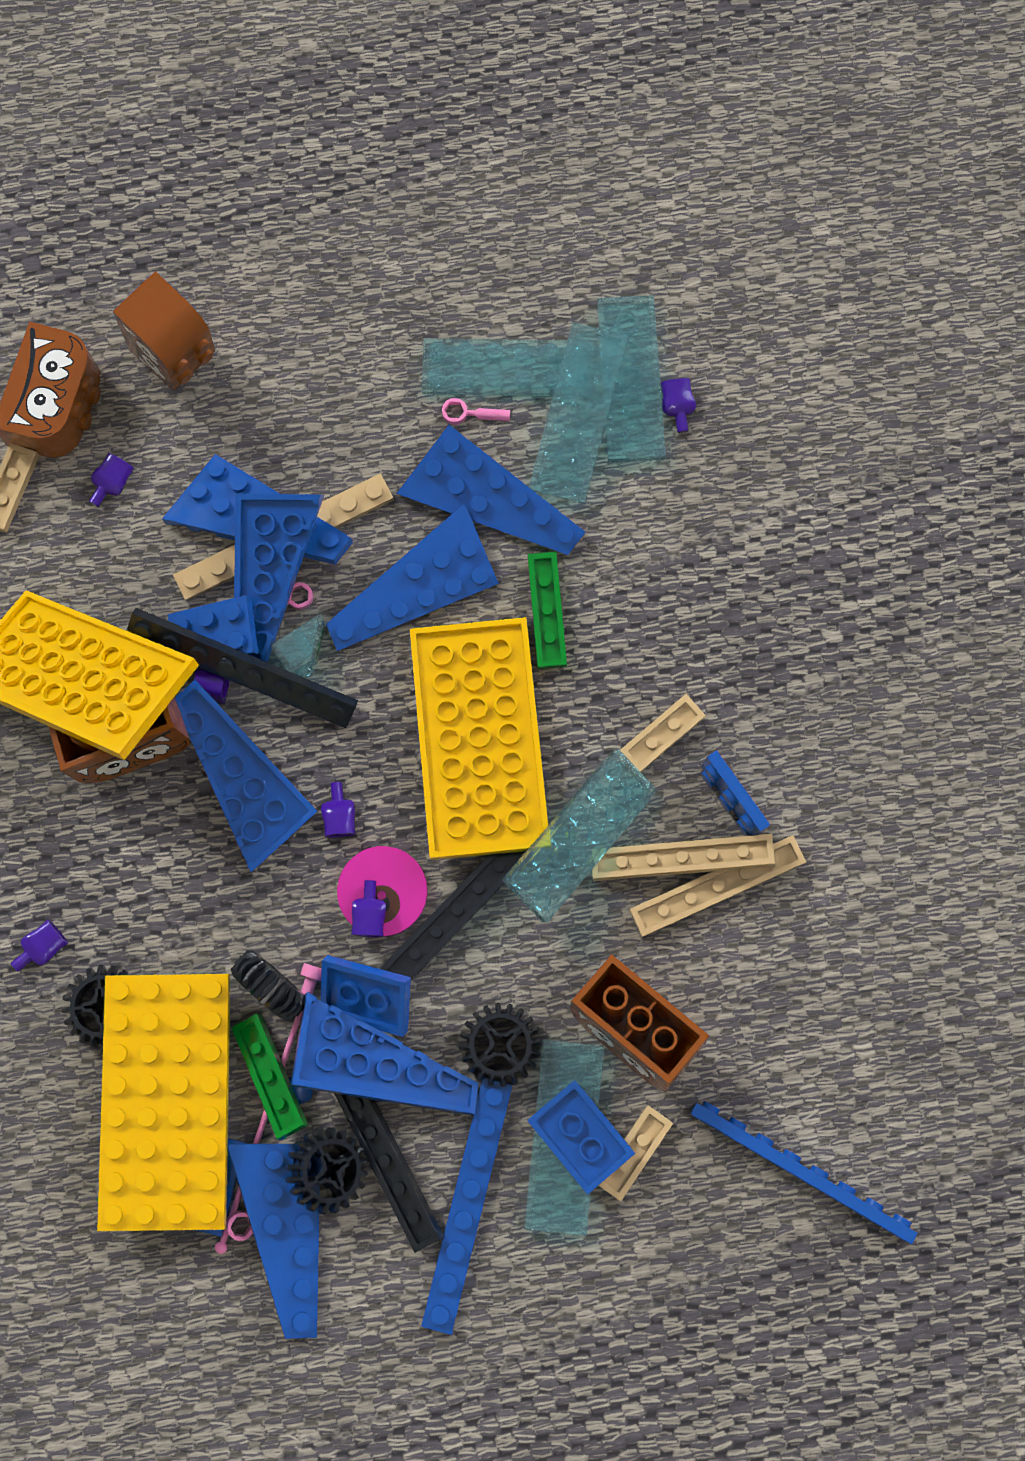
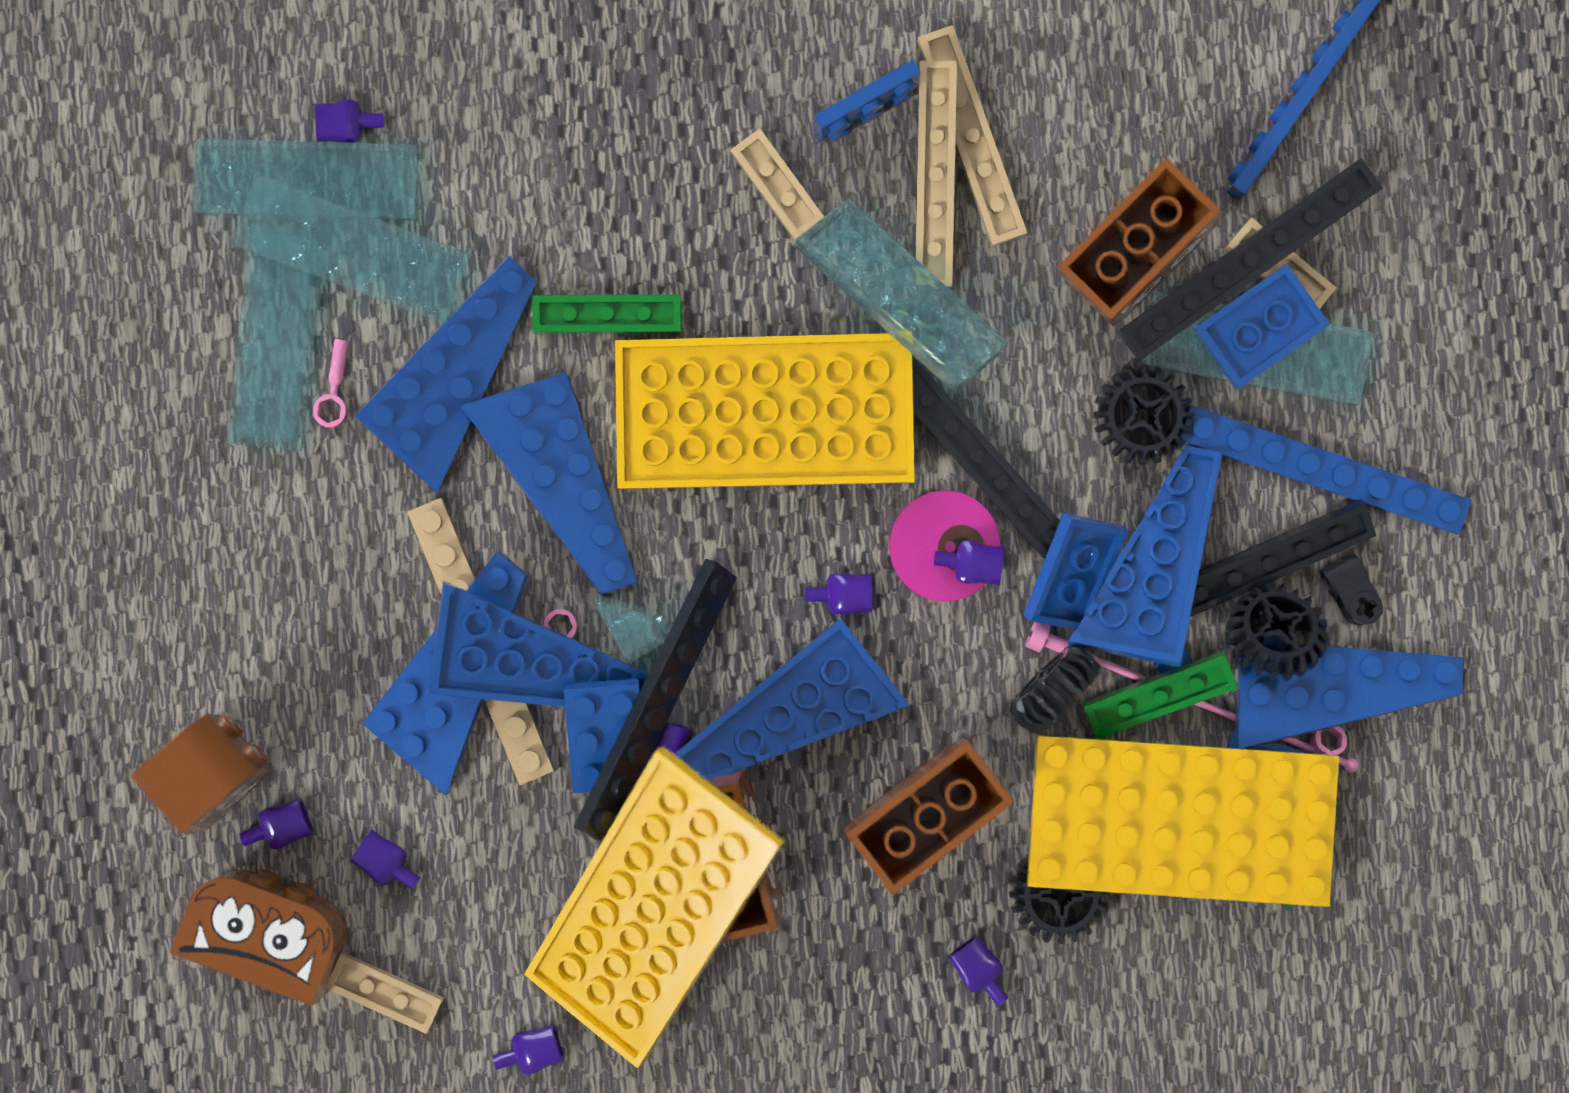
camera: 90 degrees left, 10 degrees up
none -> dark purple piece [239,798,314,849]
none -> dark orange brick [845,738,1014,896]
none -> black plate [1117,158,1383,362]
none -> black piece [1319,553,1383,626]

